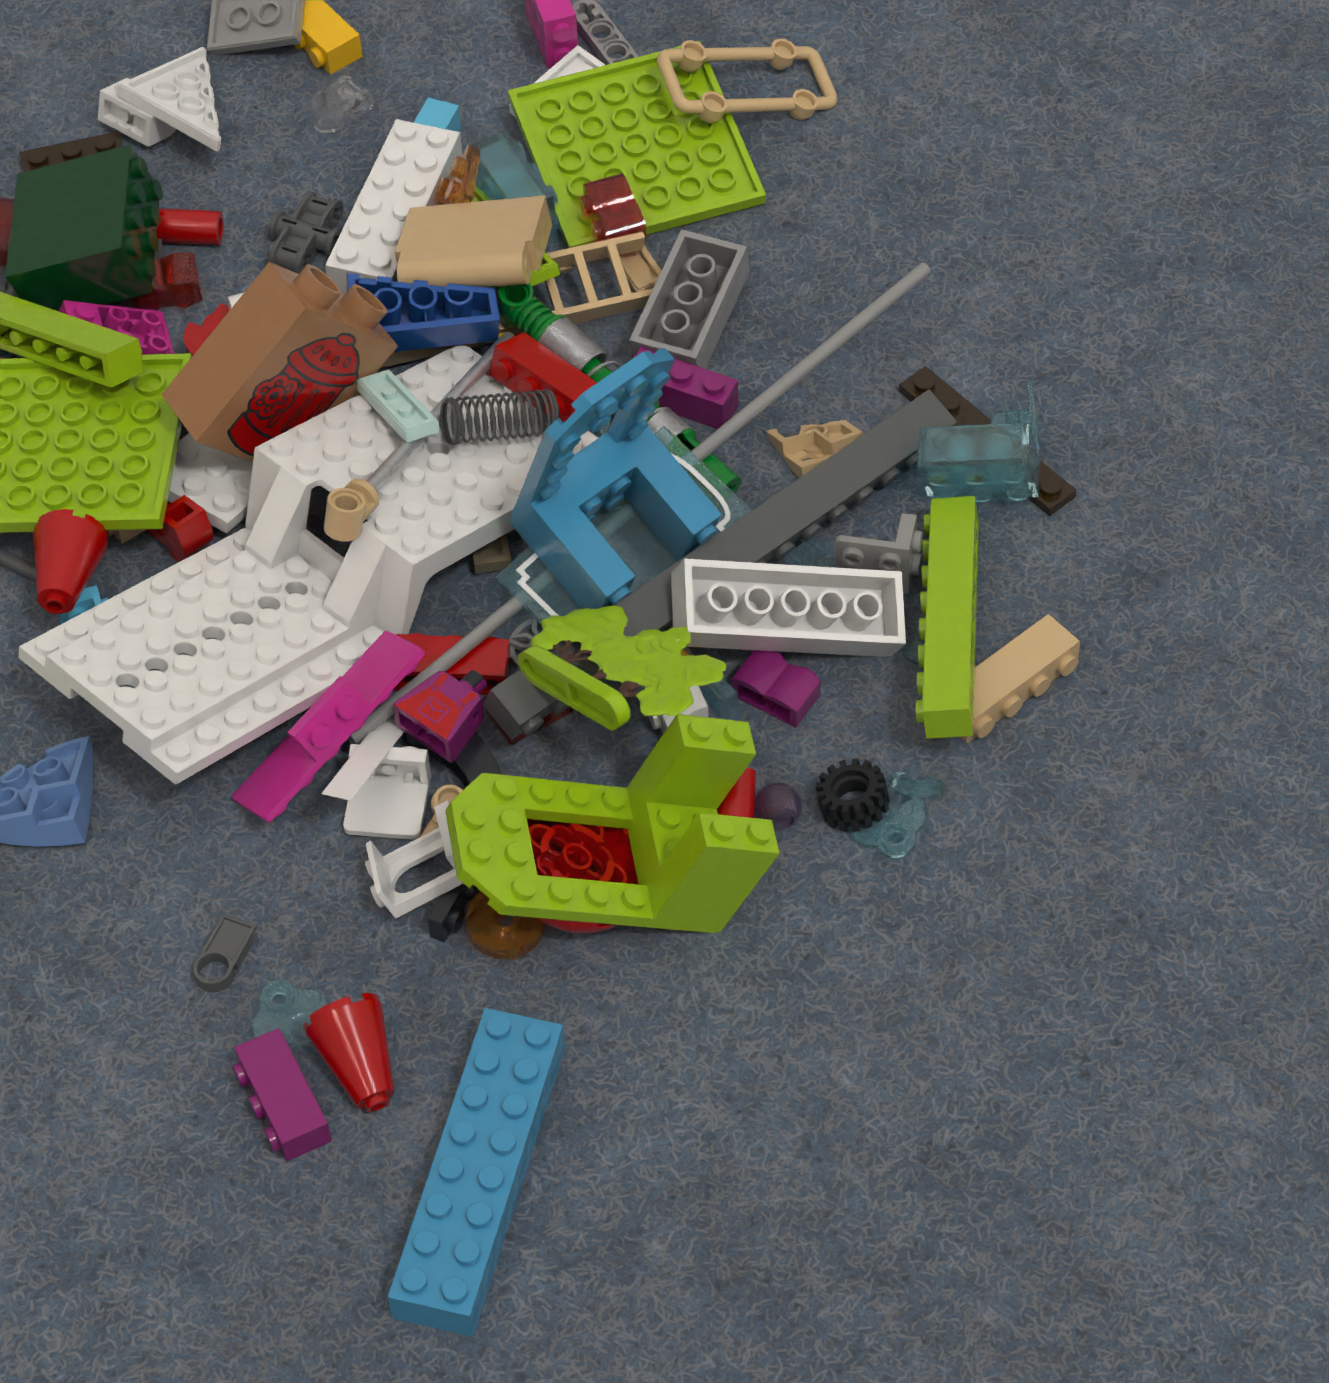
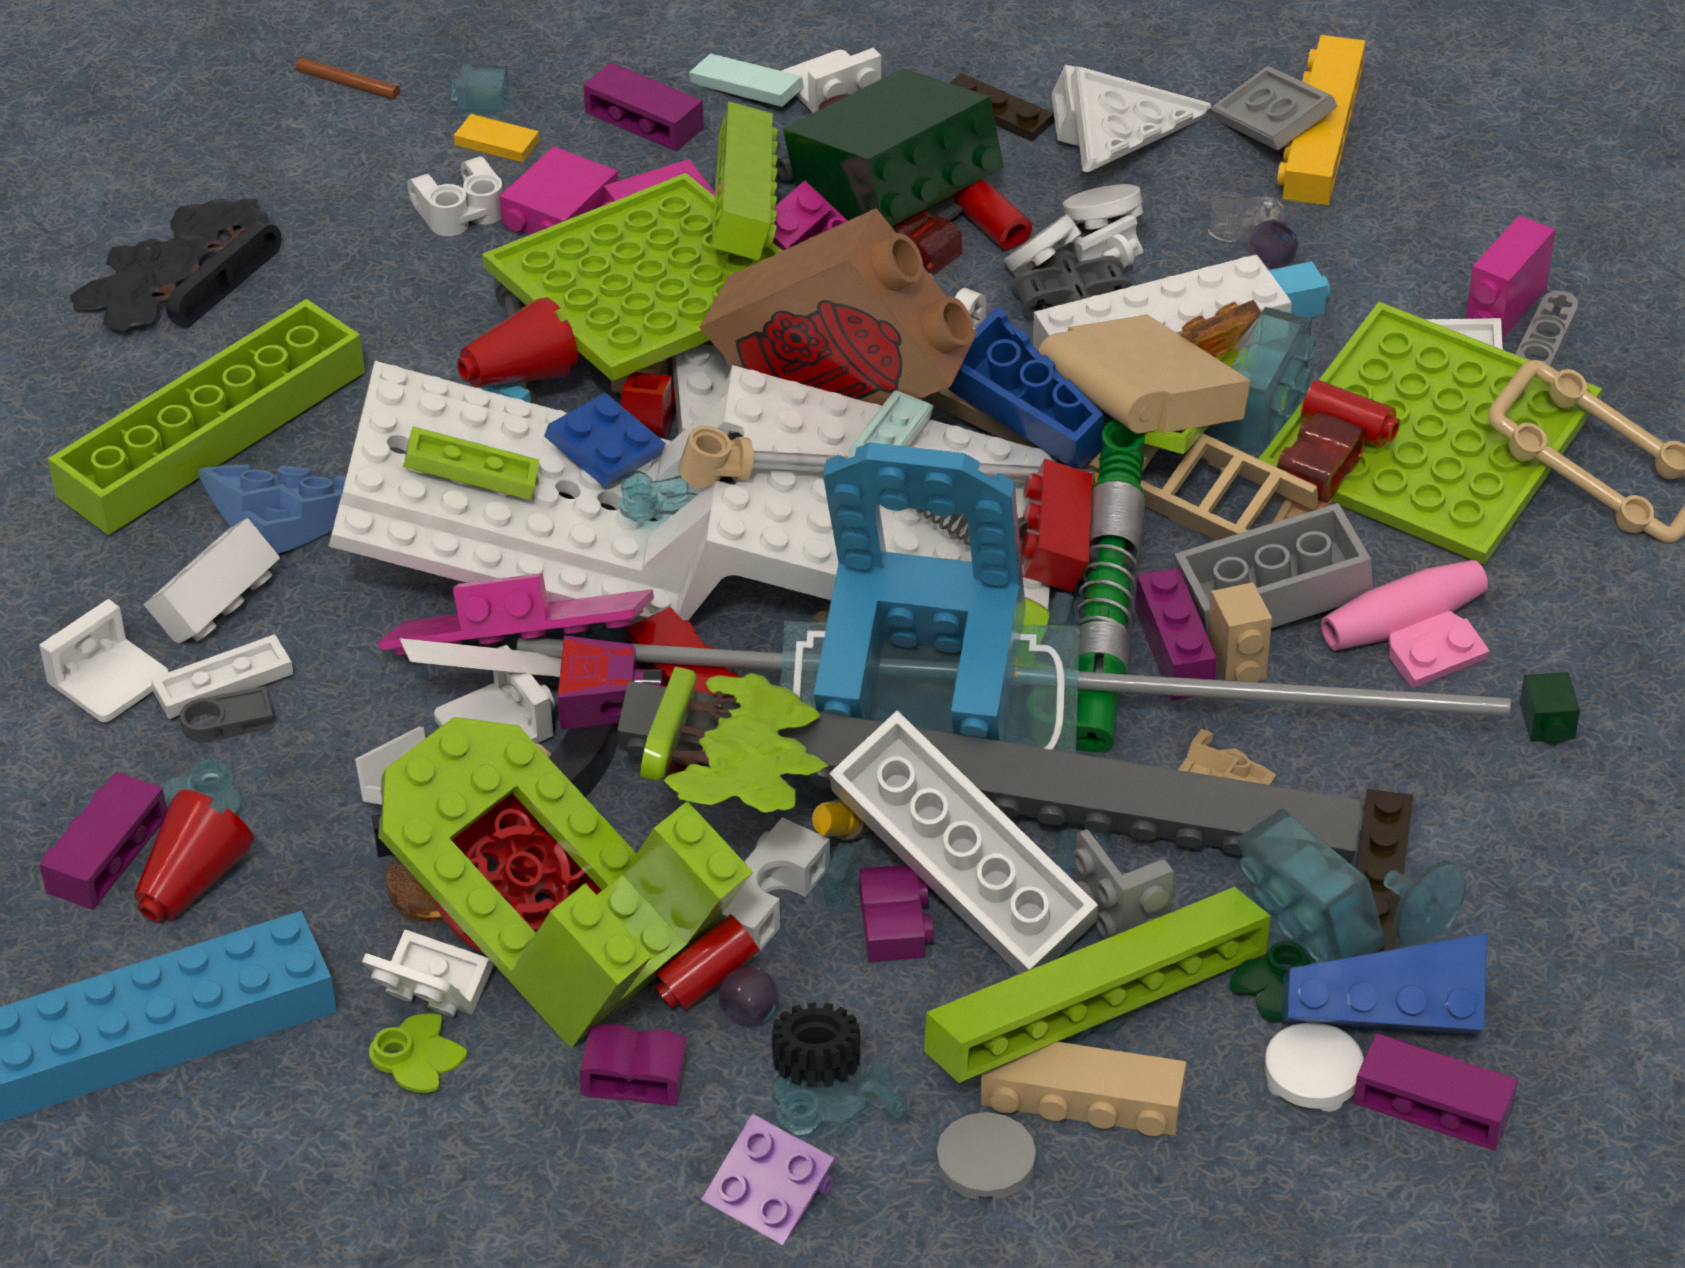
camera: 50 degrees right, 10 degrees down
none -> white bracket [39,599,168,722]
none -> white brick [143,518,280,643]
none -> white plate [151,634,293,719]
none -> white bracket [361,930,494,1017]
none -> lime plate [369,1014,467,1093]
none -> lime plate [403,426,539,500]
none -> blue plate [544,393,666,488]
none -> magenta brick [580,1023,687,1106]
none -> clear light blue plate [619,471,698,522]
none -> hinge [701,1113,835,1245]
none -> light grey tile [936,1112,1036,1200]
none -> white tile [1003,214,1081,278]
none -> white tile [1063,184,1143,229]
none -> white hips [1068,215,1143,270]
none -> tan brick [1208,582,1272,682]
none -> dark green plate [1230,941,1311,1023]
none -> clear purple piece [1248,219,1299,269]
none -> white tile [1265,1022,1364,1112]
none -> blue wedge [1281,933,1487,1036]
none -> red brick [1301,380,1400,448]
none -> bright pink plate [1321,560,1490,688]
none -> magenta brick [1353,1033,1518,1151]
none -> dark green brick [1520,672,1580,744]

